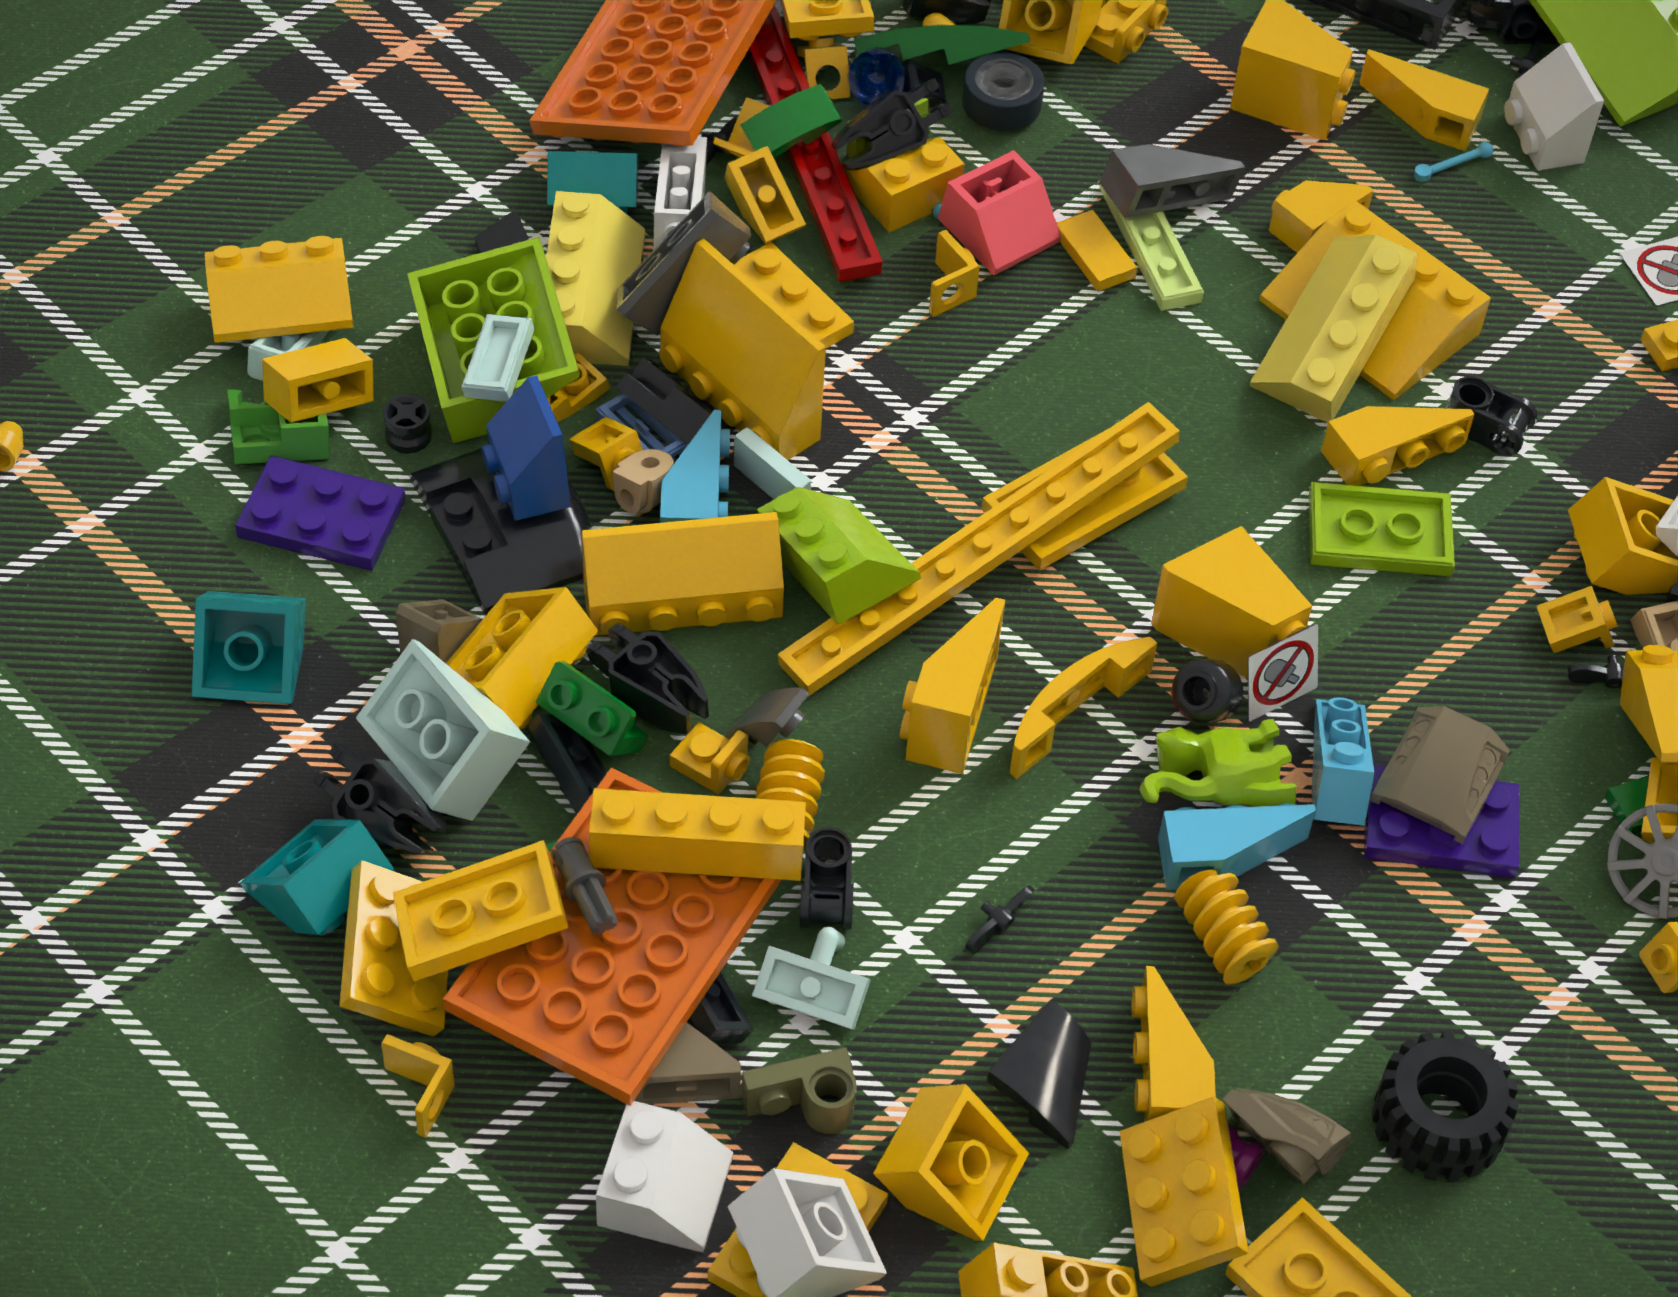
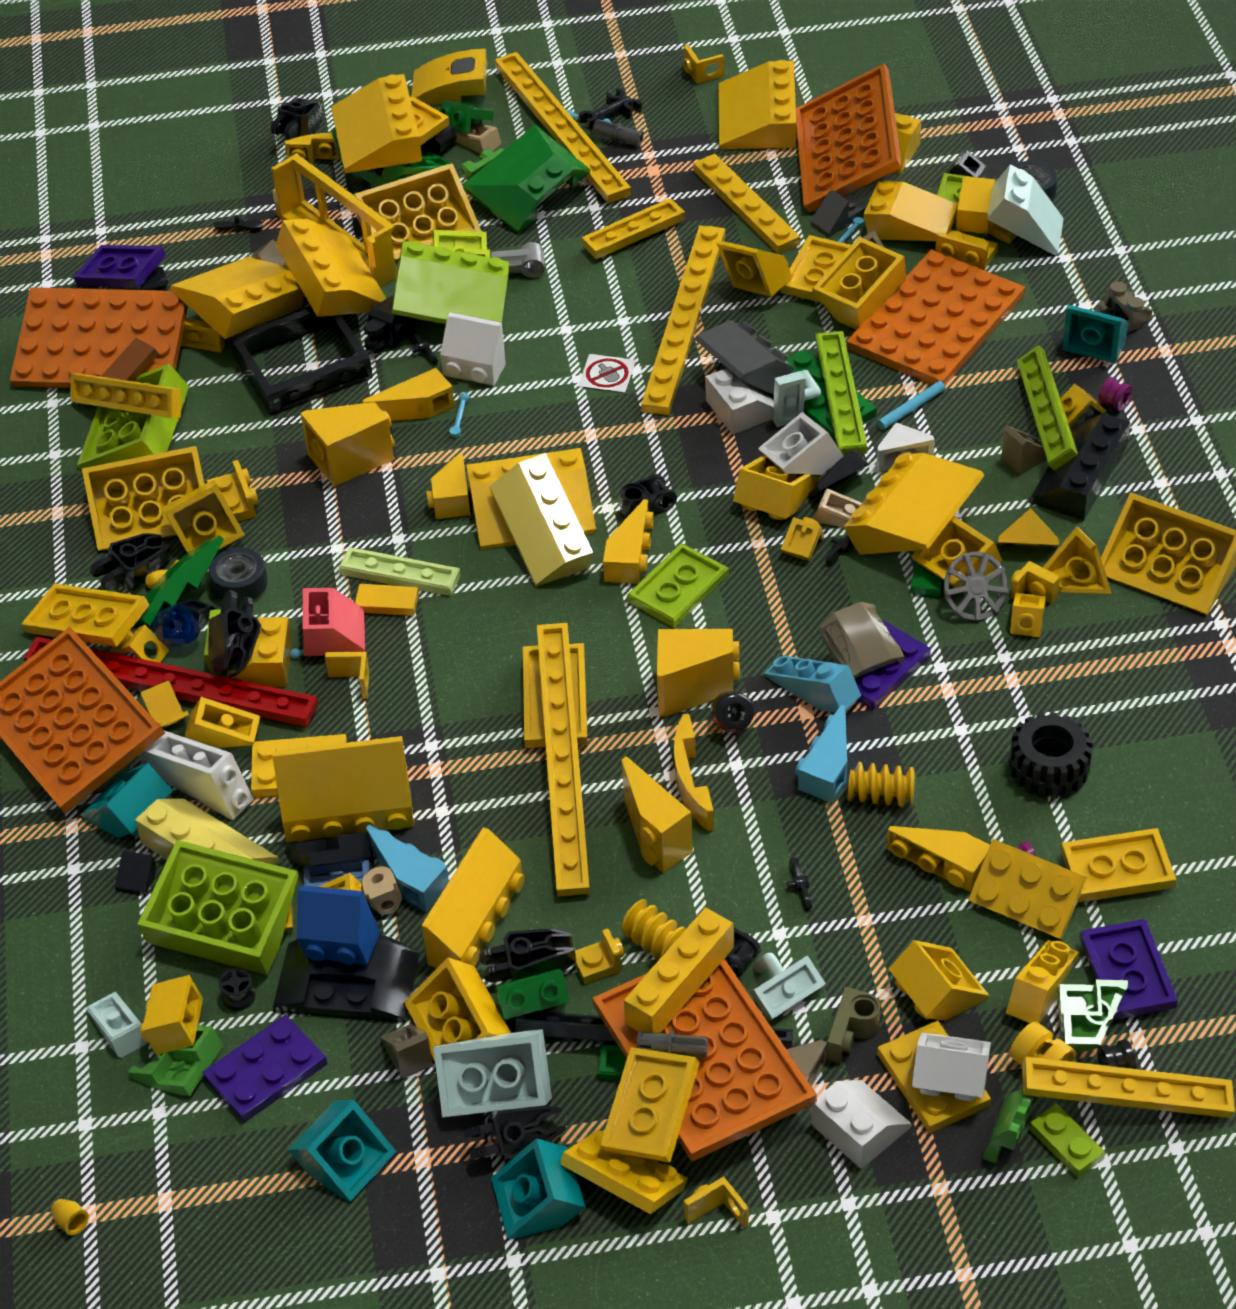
camera: 50 degrees left, 5 degrees down
yellow slope [205,236,354,343] -> none
light aqua tile [462,314,534,402] -> none
dark grey slope [617,191,751,336] -> none
dark grey slope [724,688,809,747] -> none
light aqua tile [734,427,811,500] -> none
green slope [740,84,843,158] -> none
lime slope [757,487,921,625] -> none
black slope [987,999,1091,1149] -> none
dark grey slope [1099,144,1245,218] -> none
lime animal [1139,719,1296,807] -> none
dark tan slope [1222,1088,1353,1185] -> none
sticker [1248,624,1318,721] -> none

